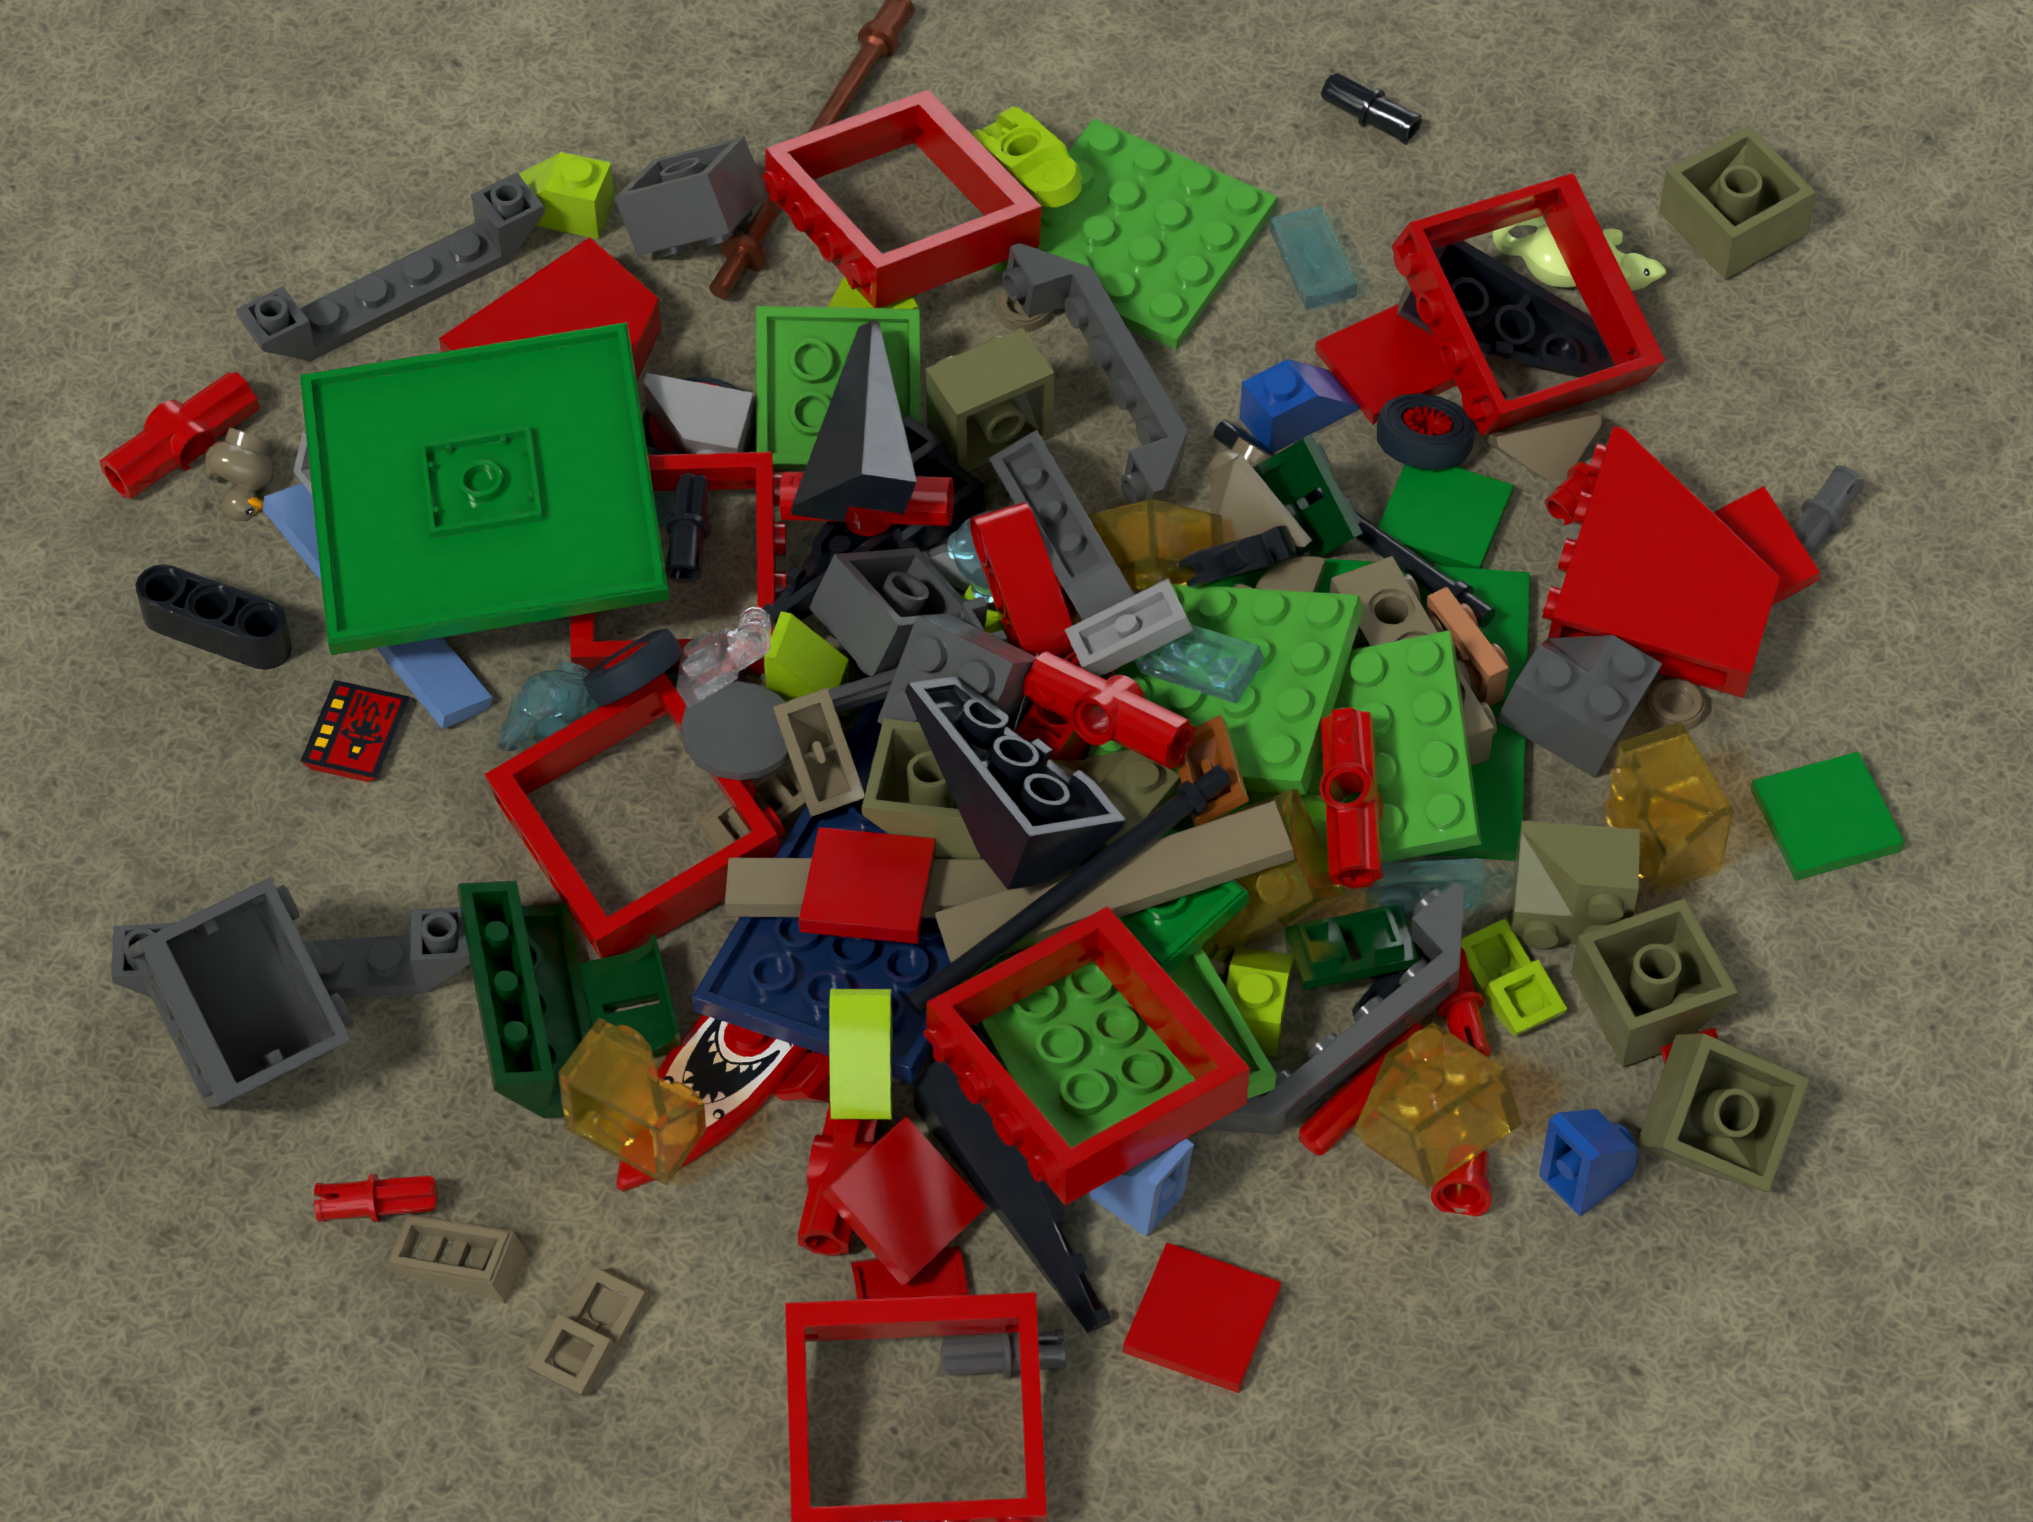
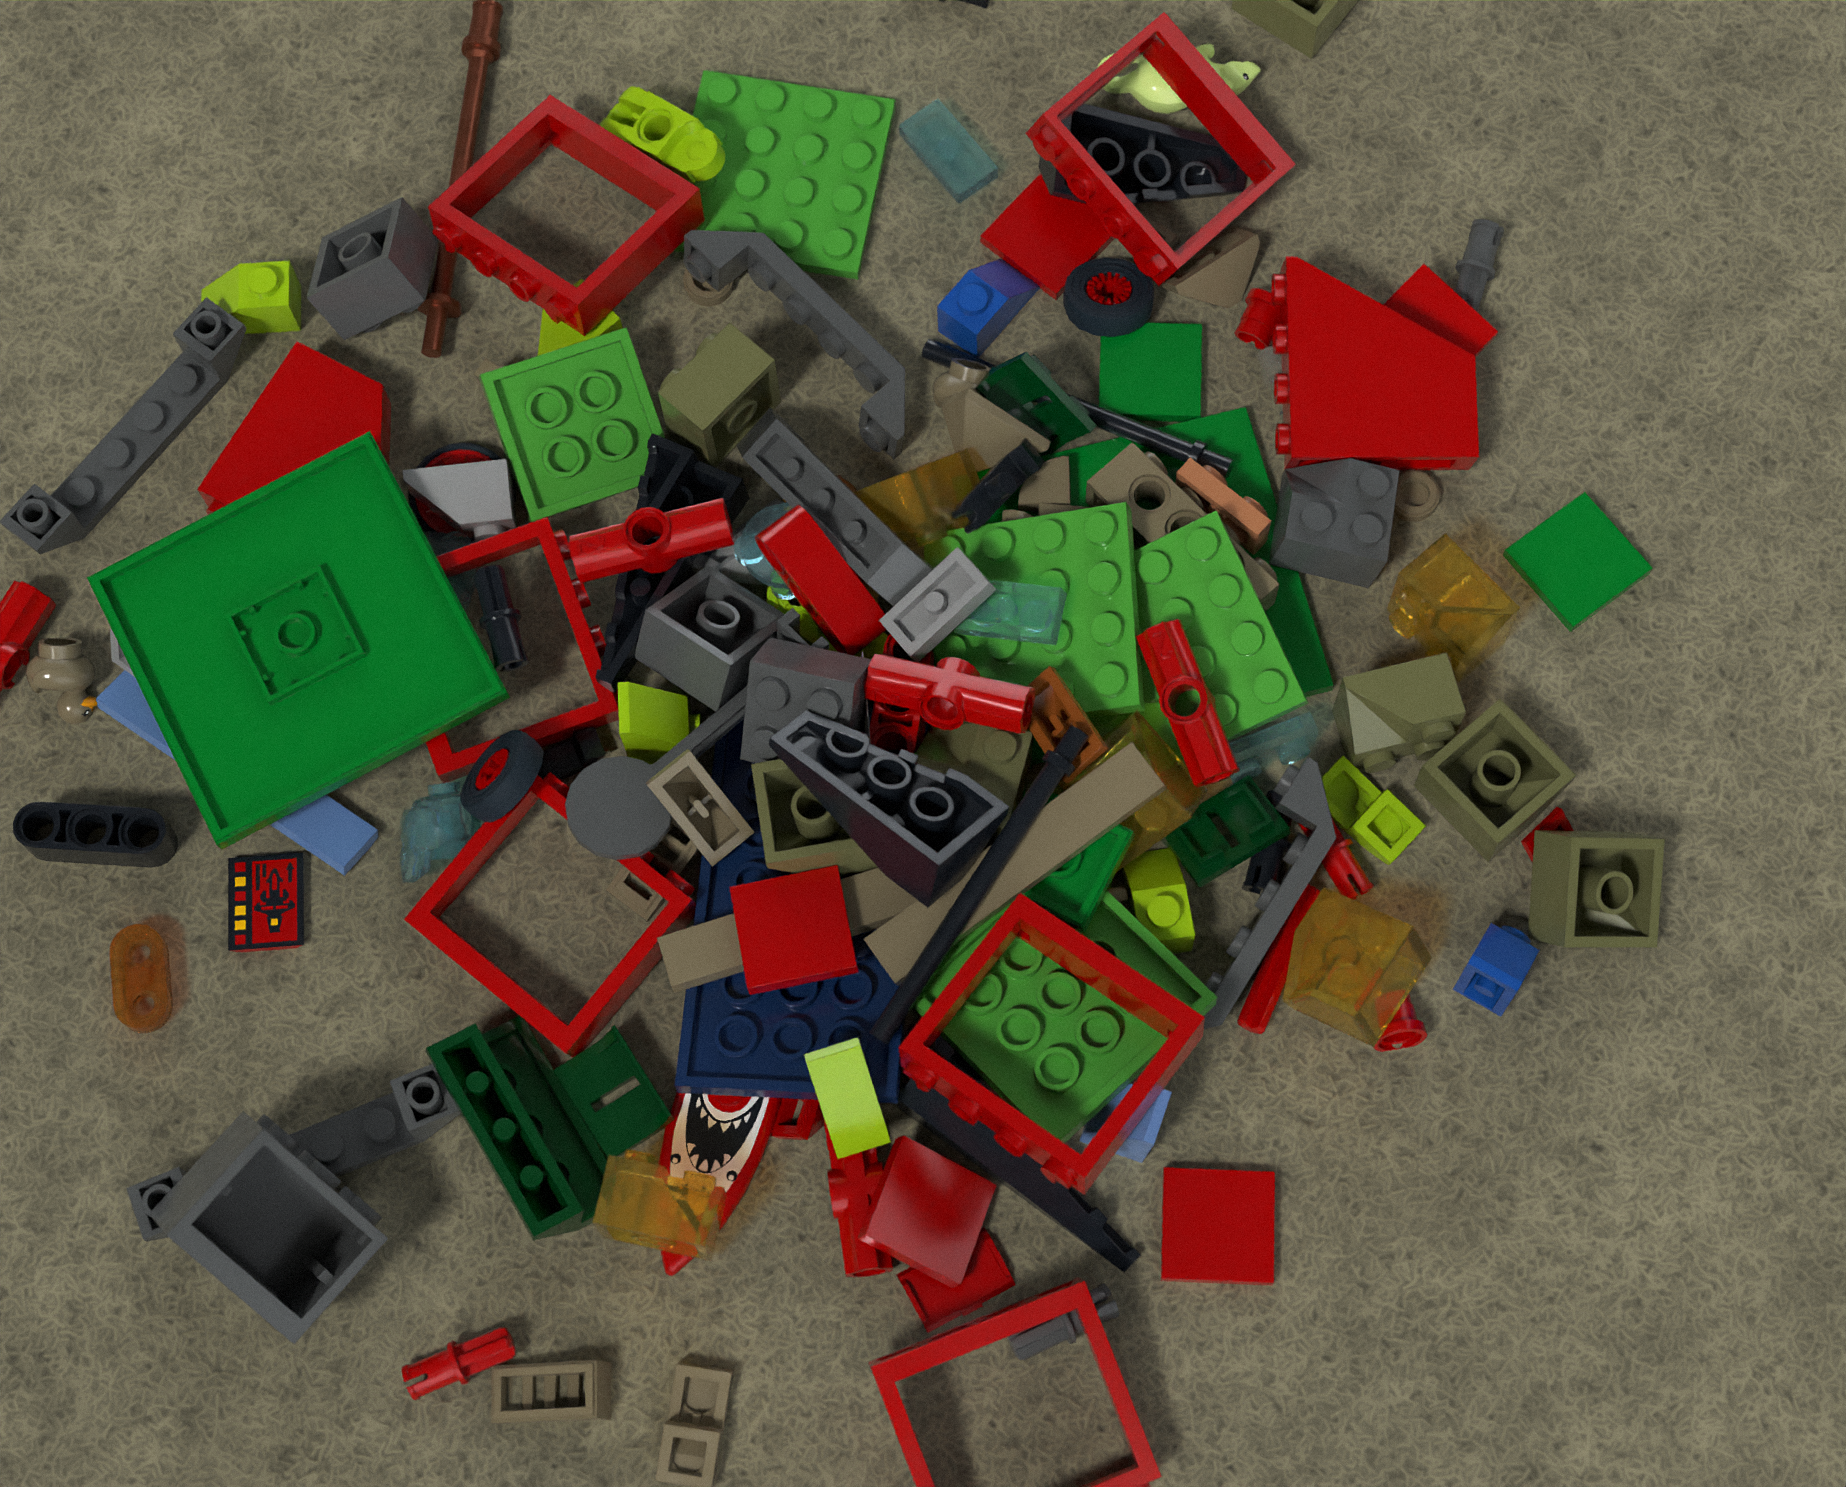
camera: 15 degrees left, 15 degrees up
clear plate [676,607,772,708] -> none
black wedge [790,320,917,522] -> none
none -> clear orange plate [109,924,173,1033]

